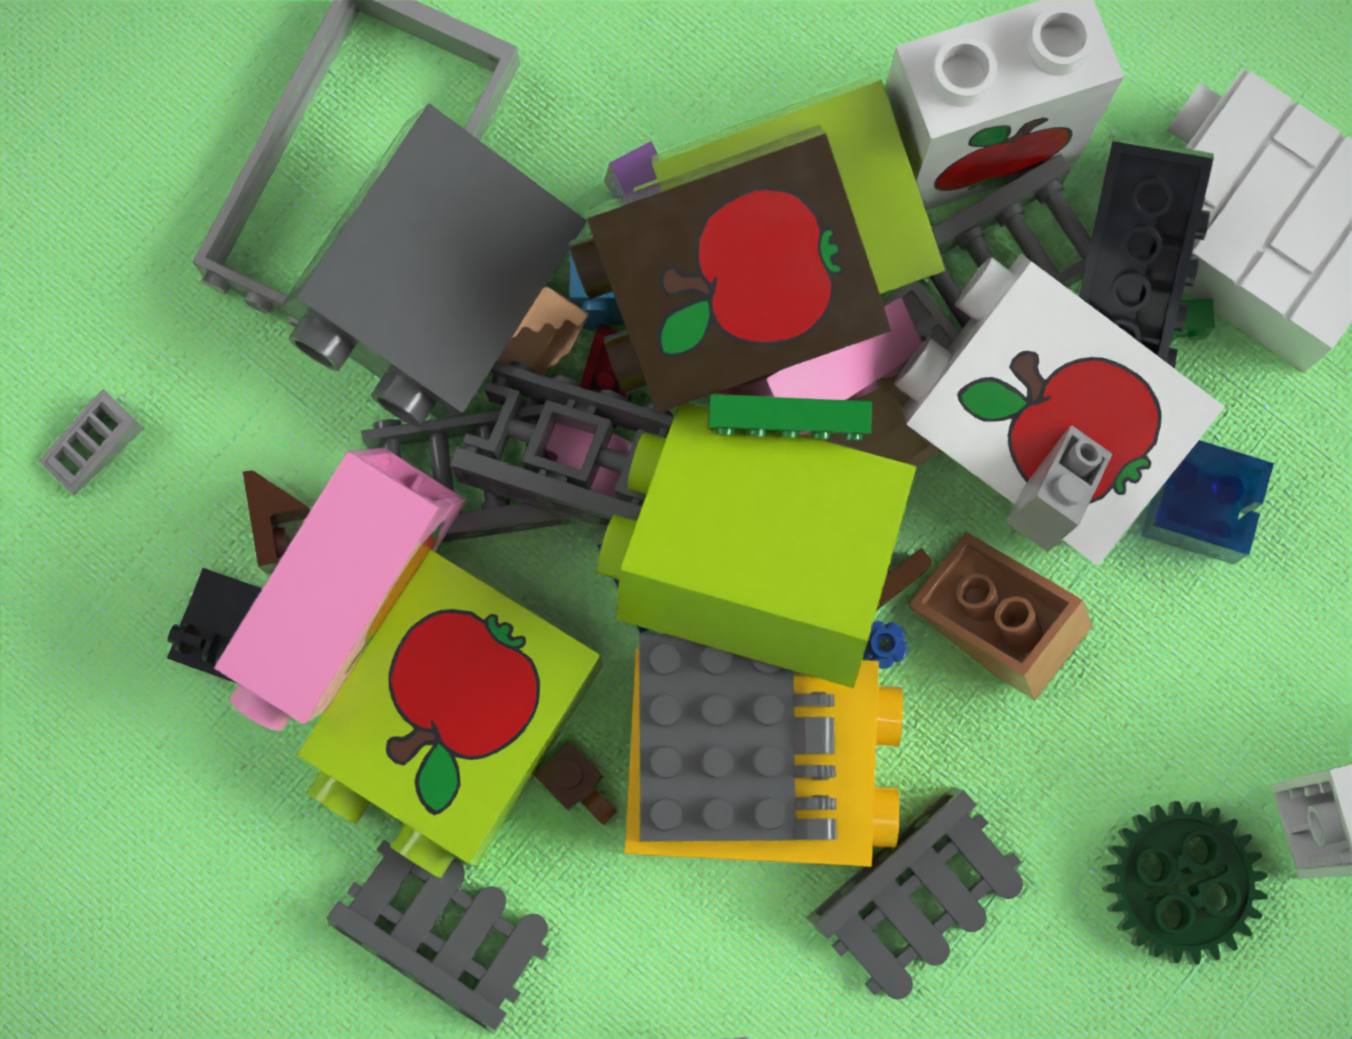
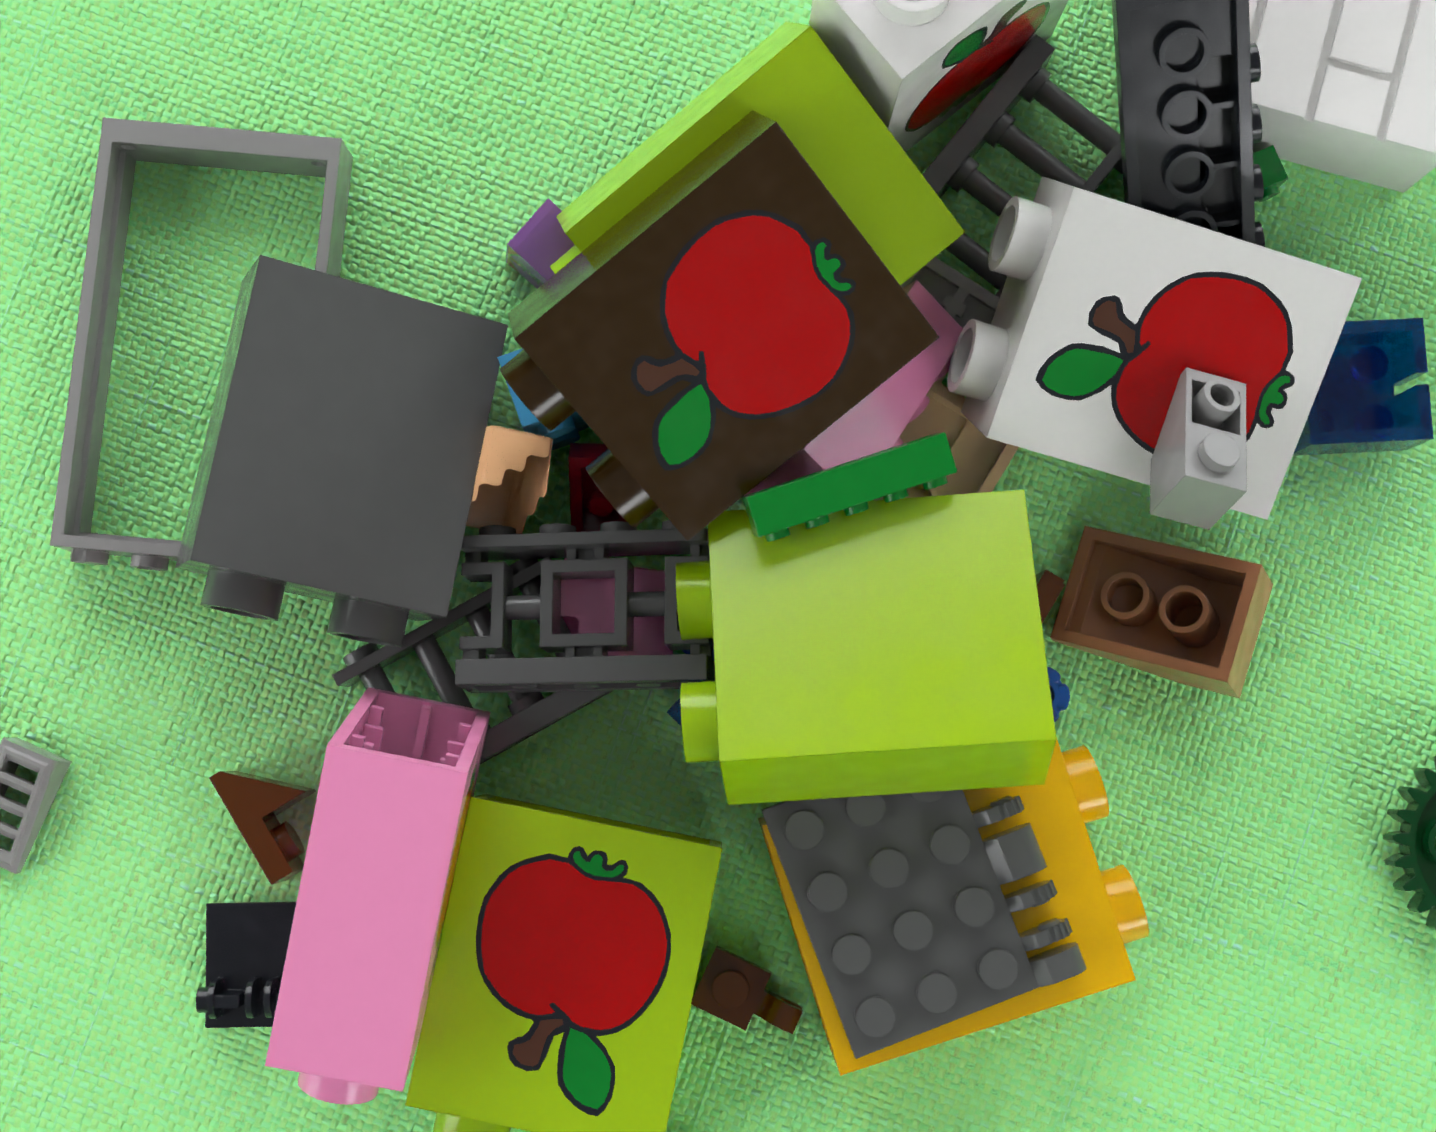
camera: 20 degrees left, 5 degrees up
dark grey fence [806,787,1023,1000] -> none

